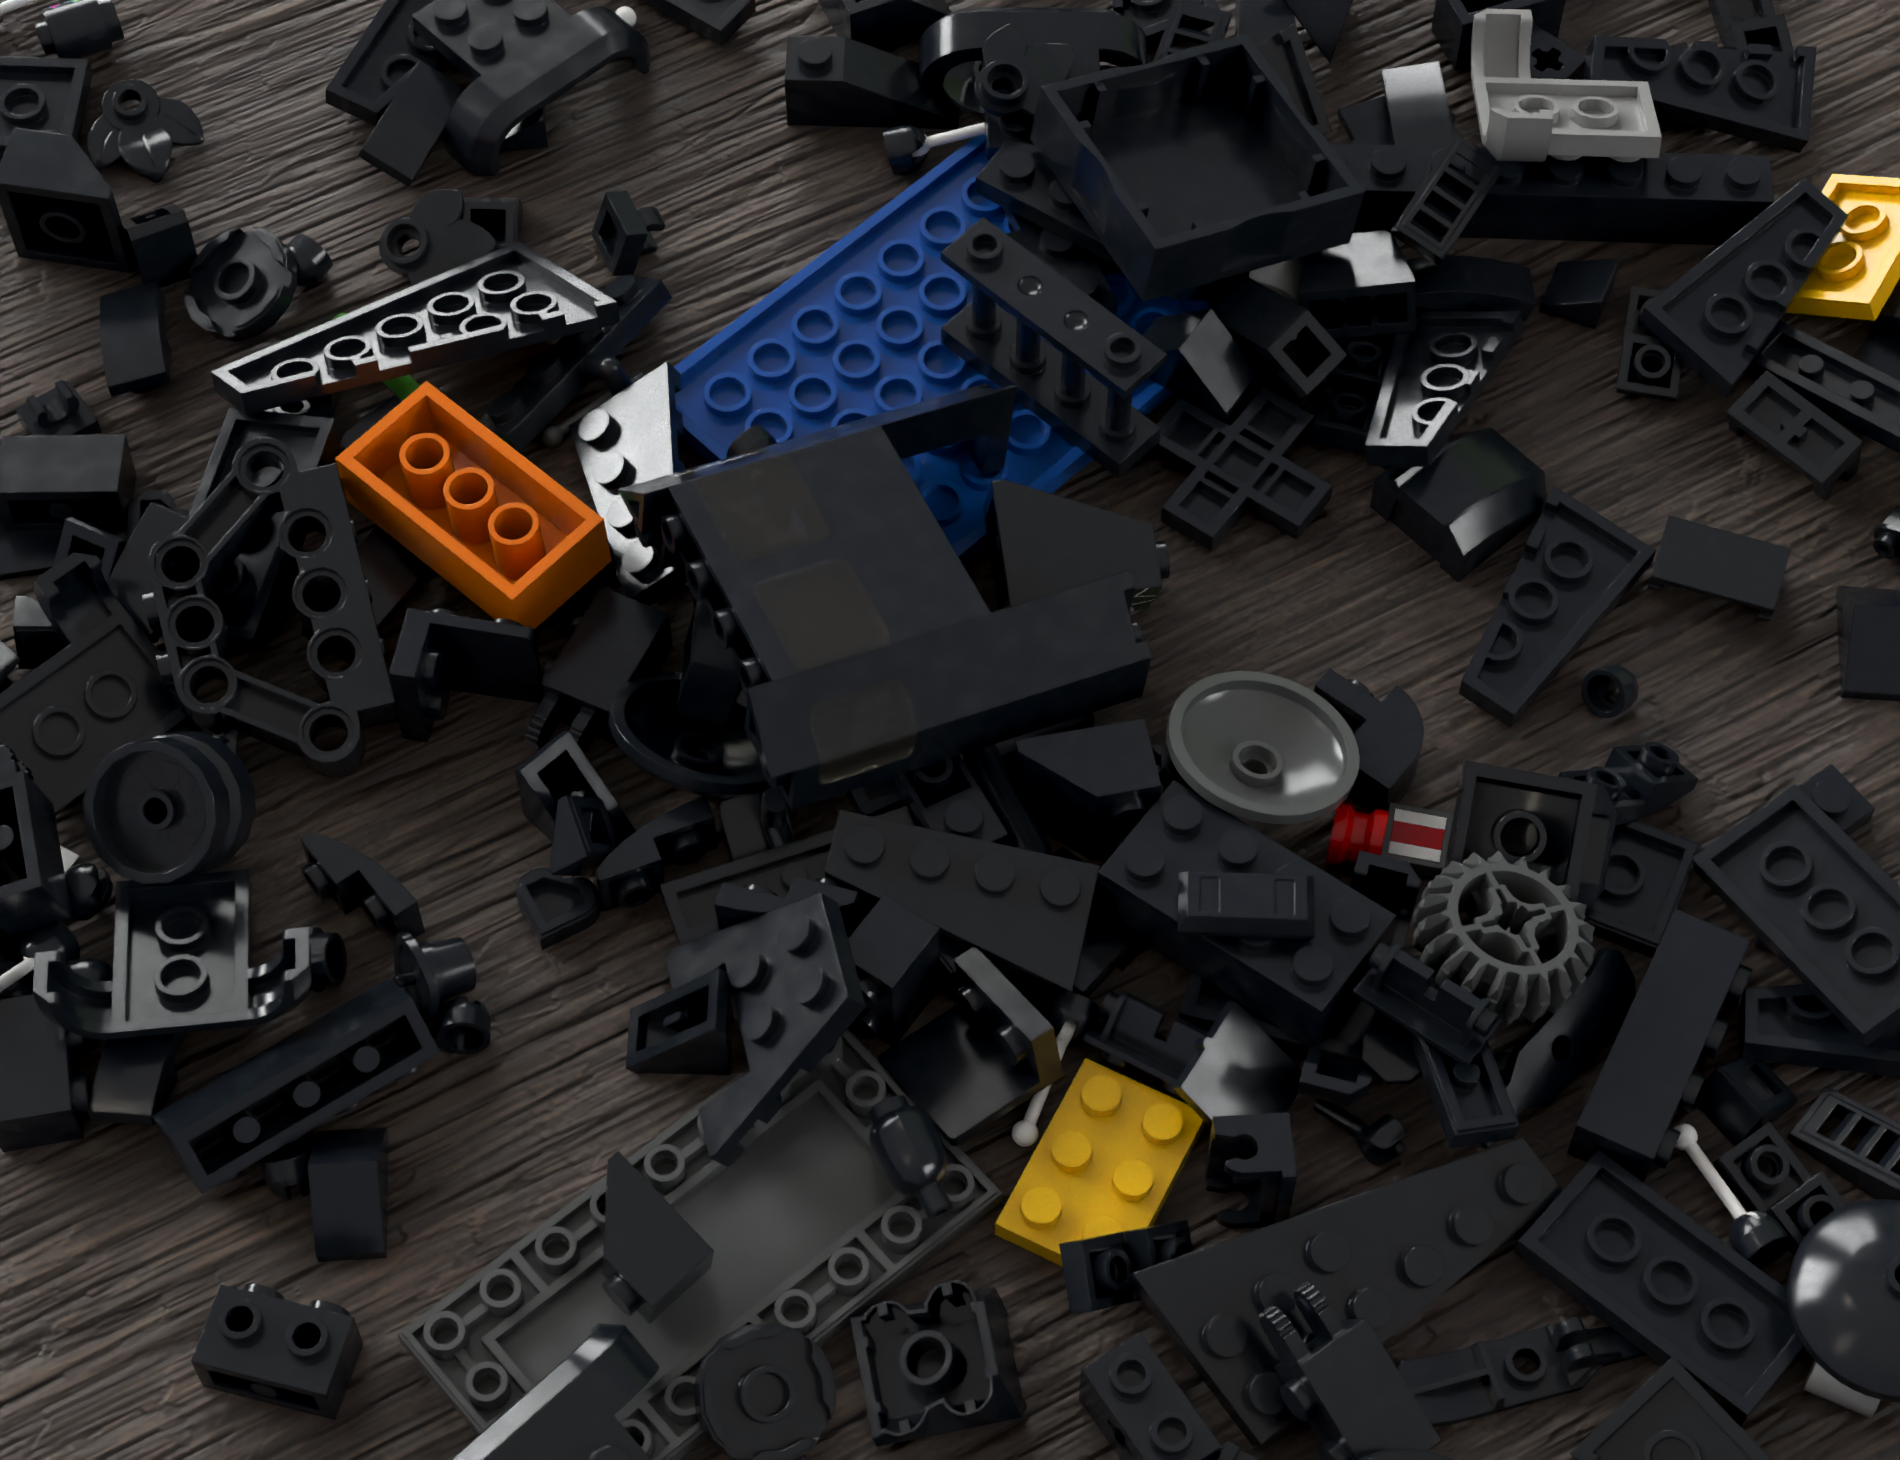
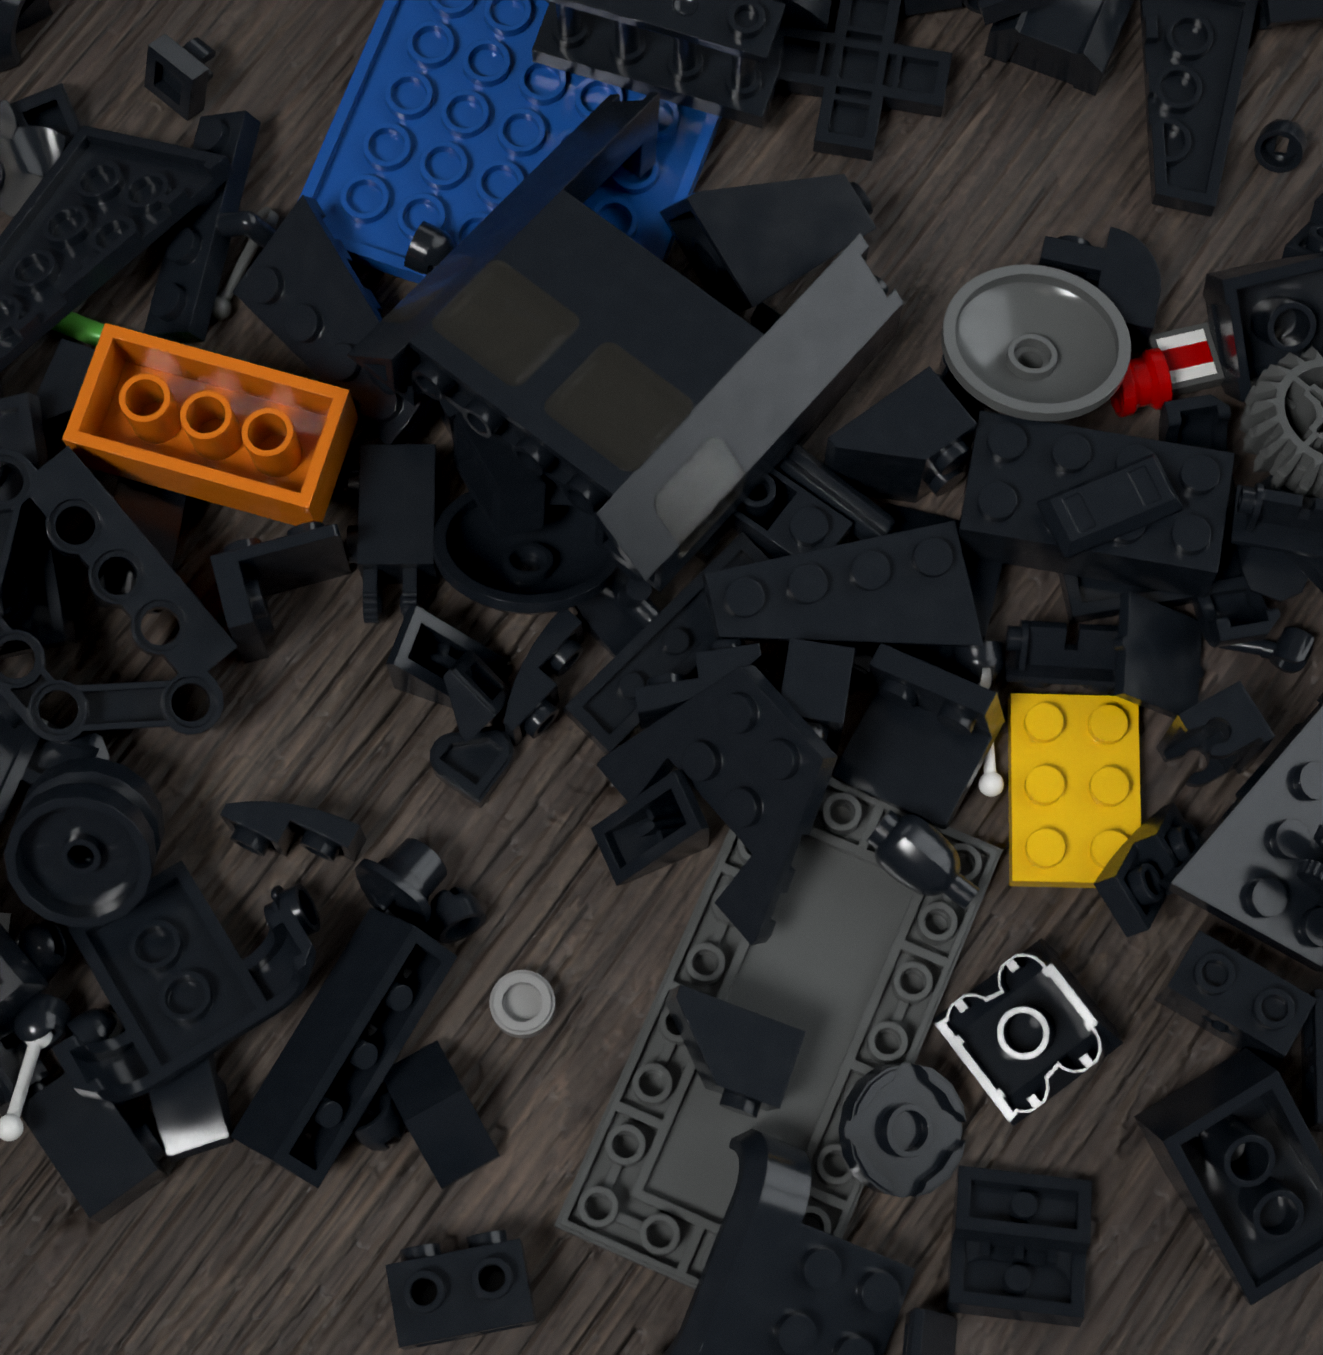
camera: 25 degrees left, 15 degrees up
none -> light grey tile [489,970,556,1038]

